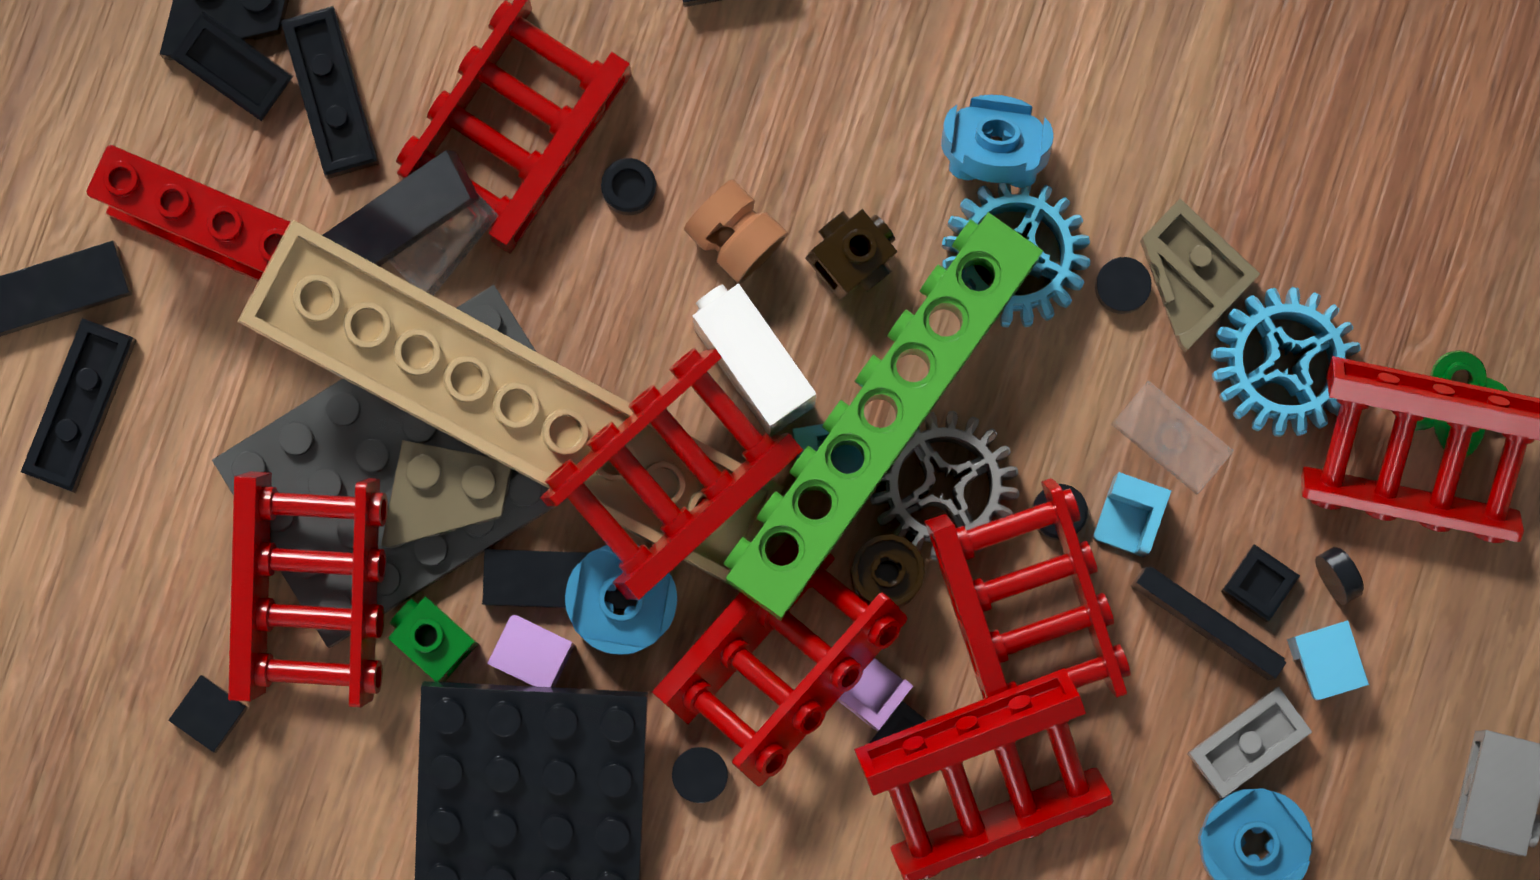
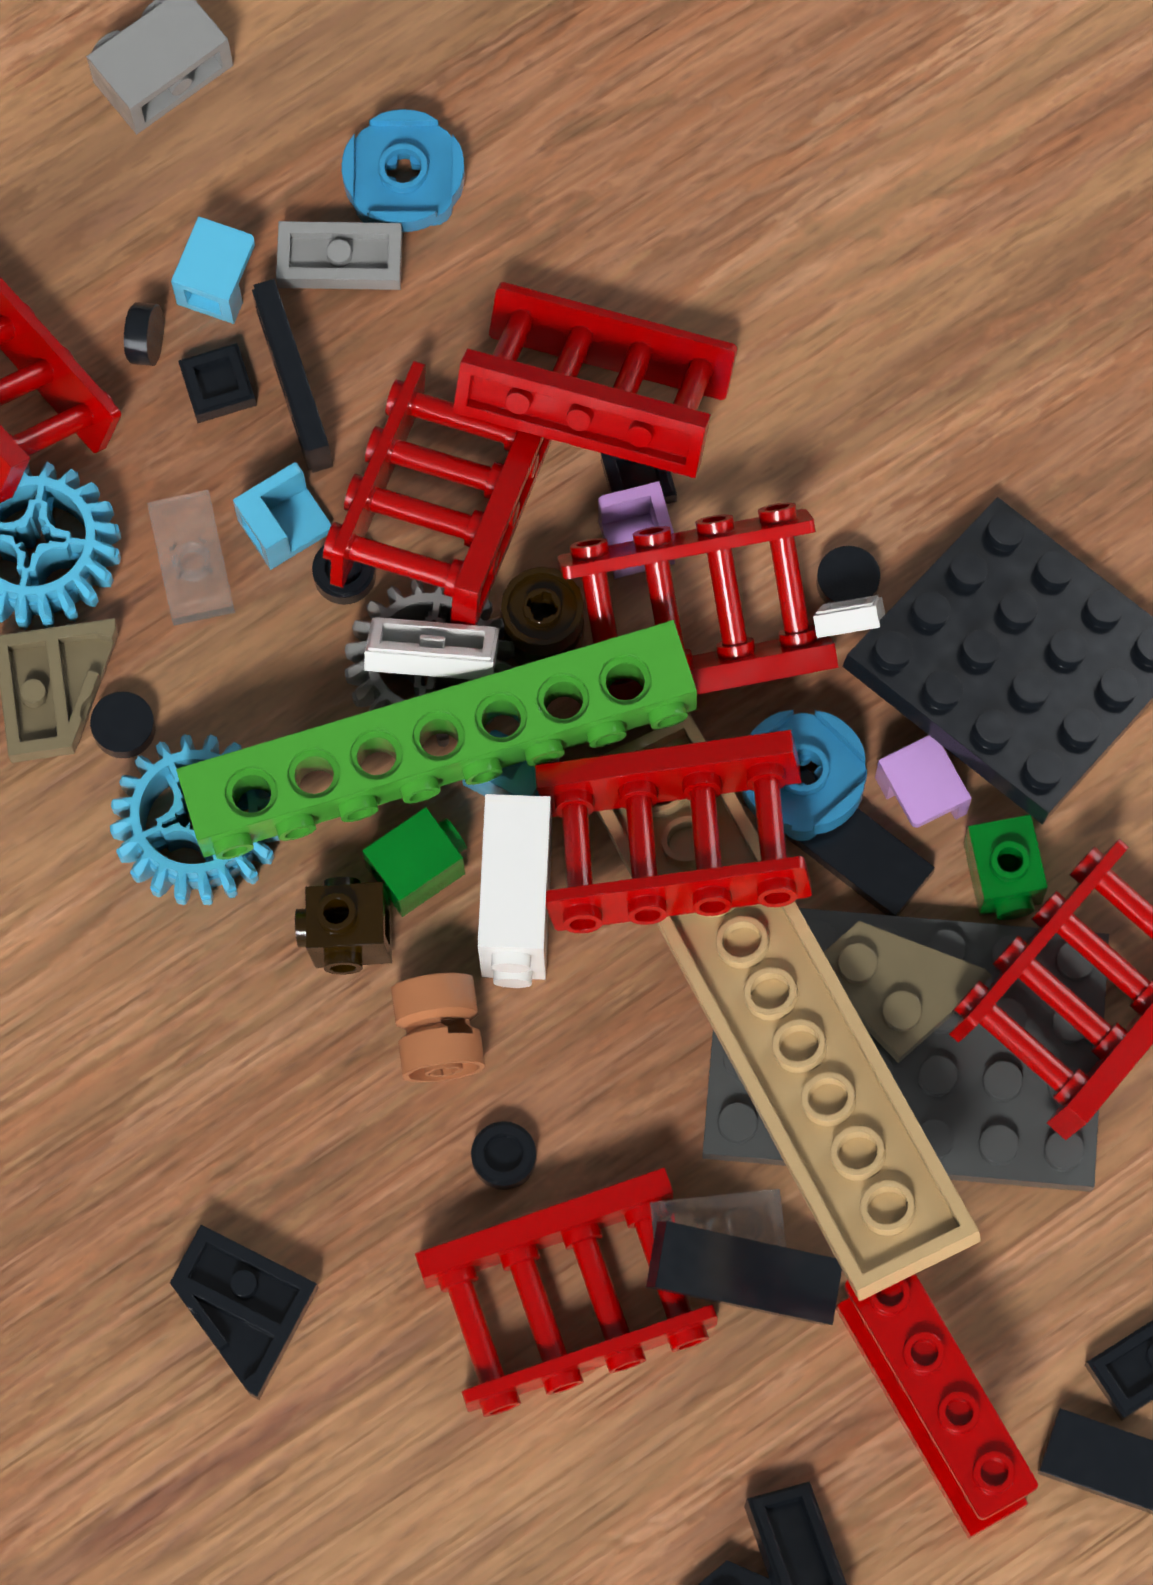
camera: 140 degrees left, 10 degrees down
black tile [281,6,379,179] -> none
dark azure plate [941,95,1053,188] -> none
none -> green brick [362,807,467,917]
none -> white tile [364,617,499,680]
none -> white tile [813,595,885,638]

